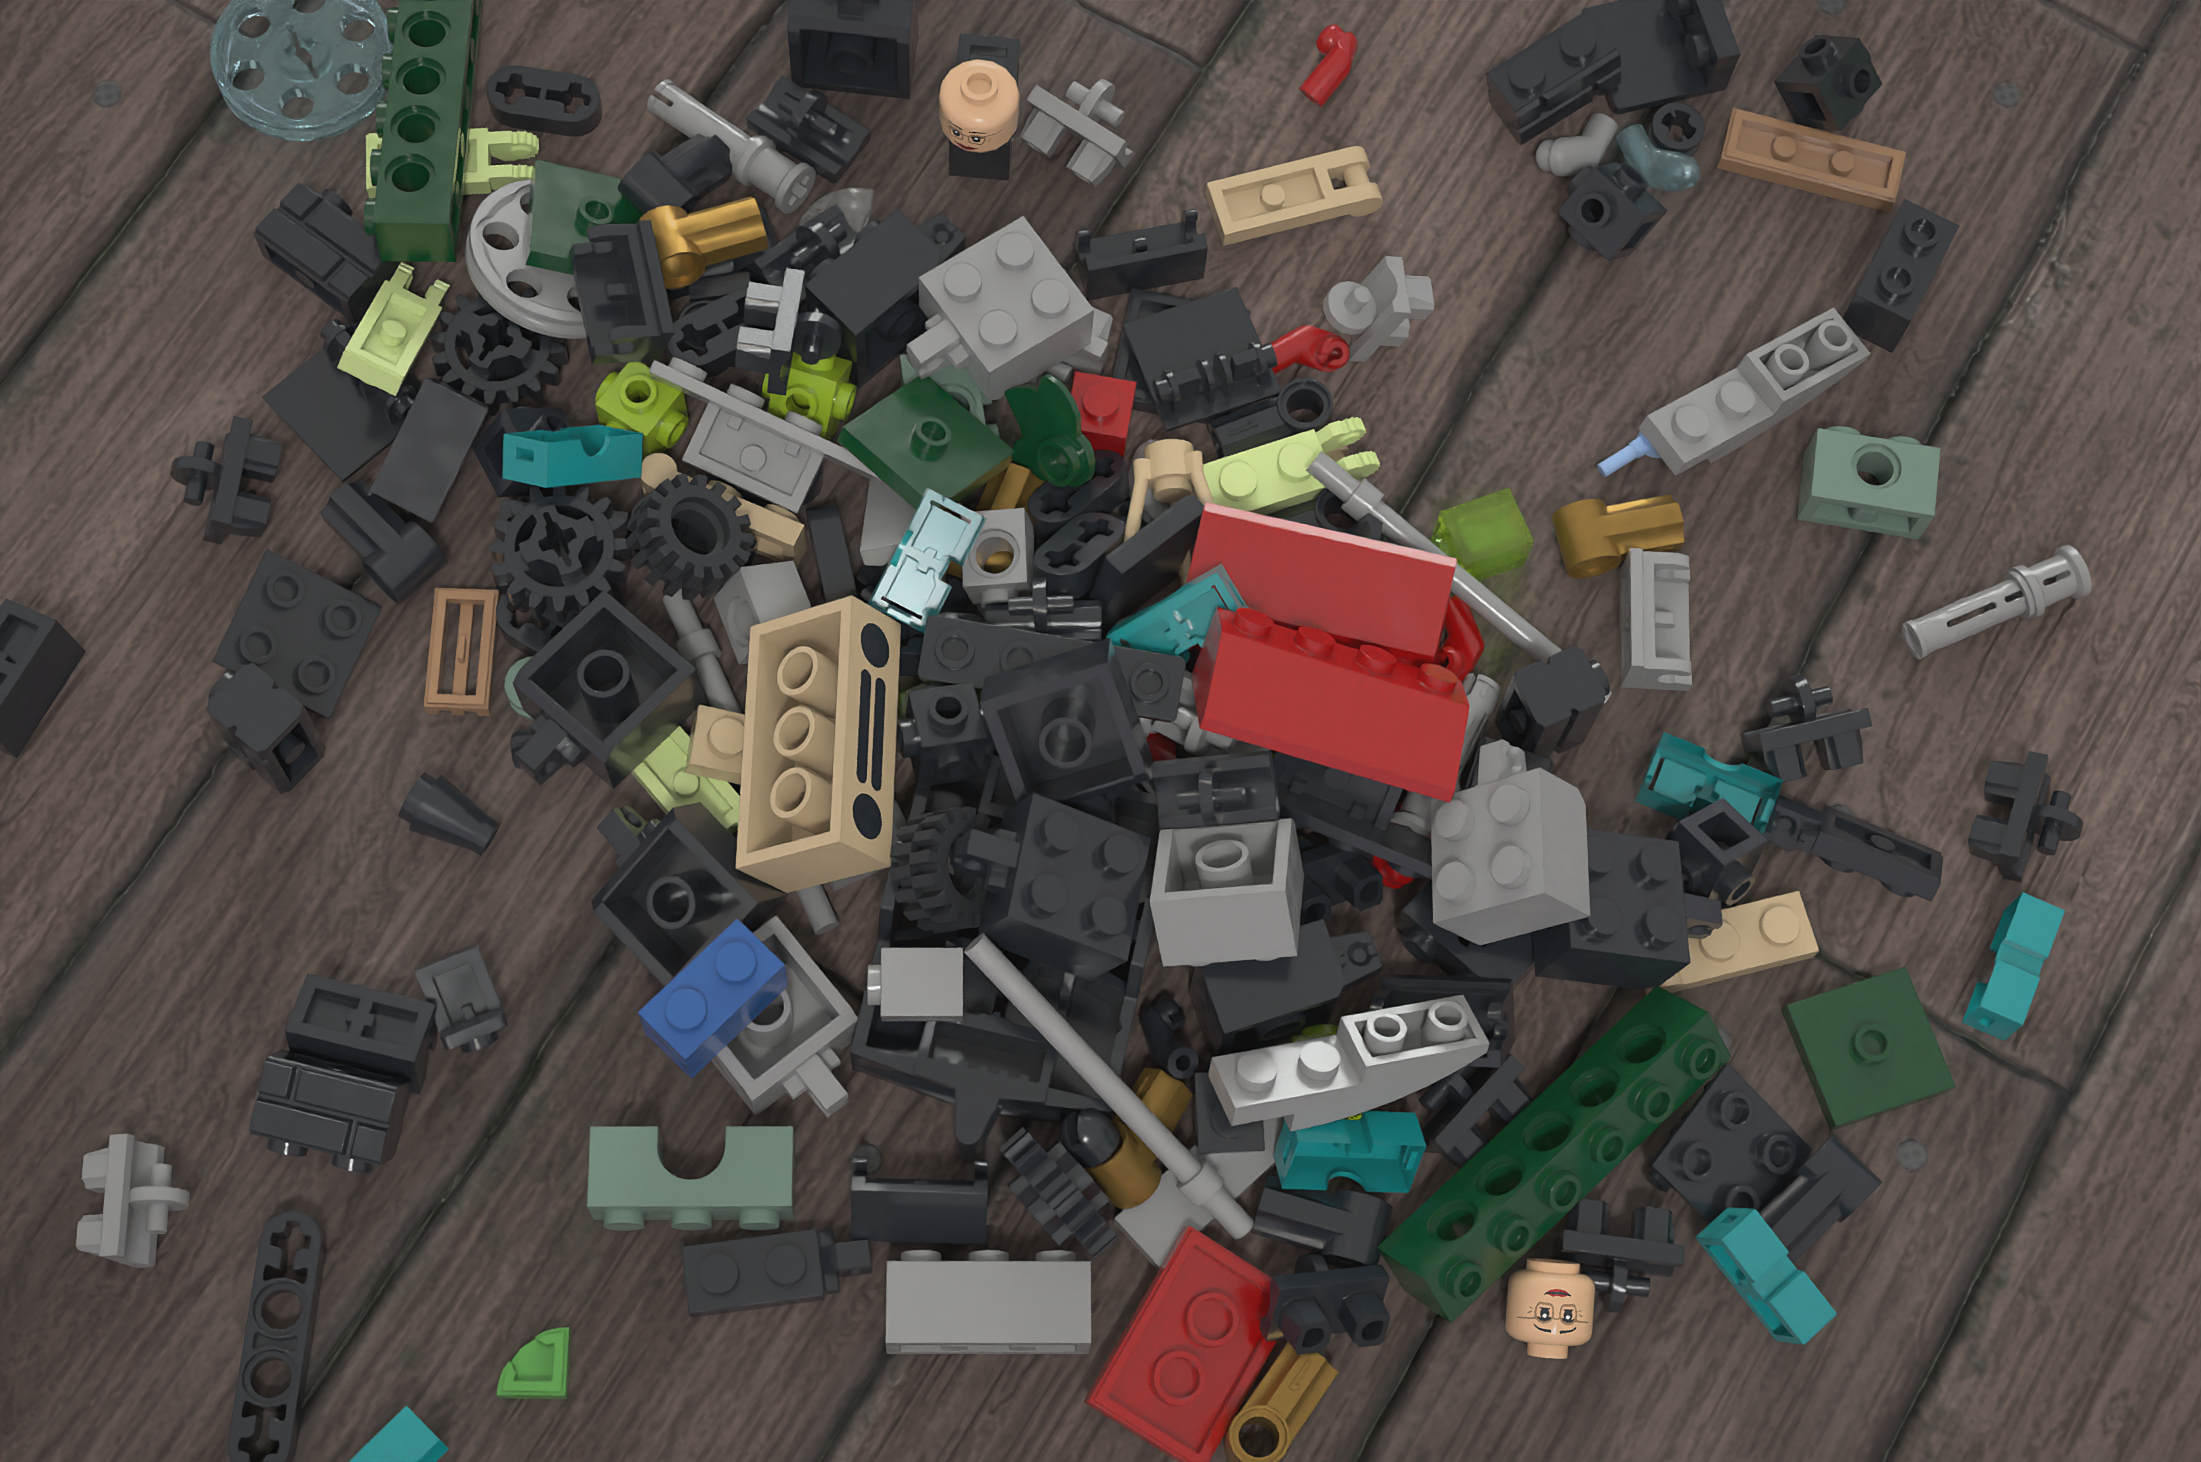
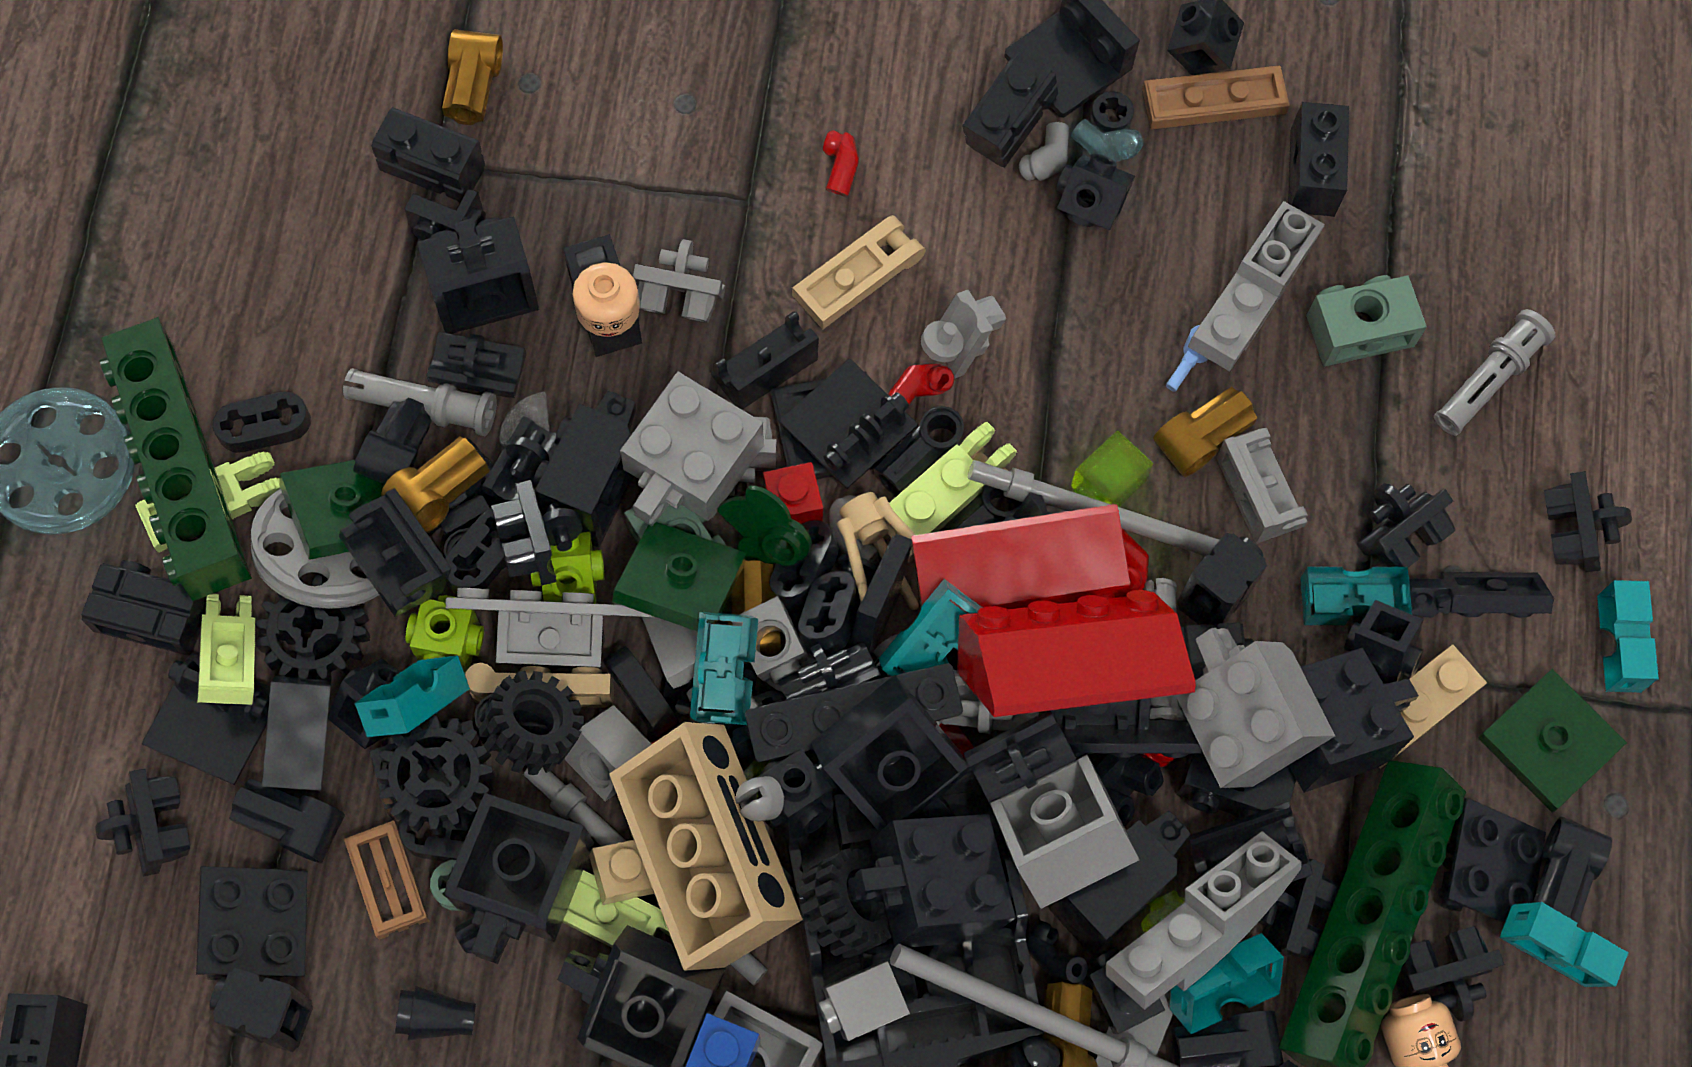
camera: 20 degrees left, 0 degrees up
none -> light grey hinge [735,776,784,822]

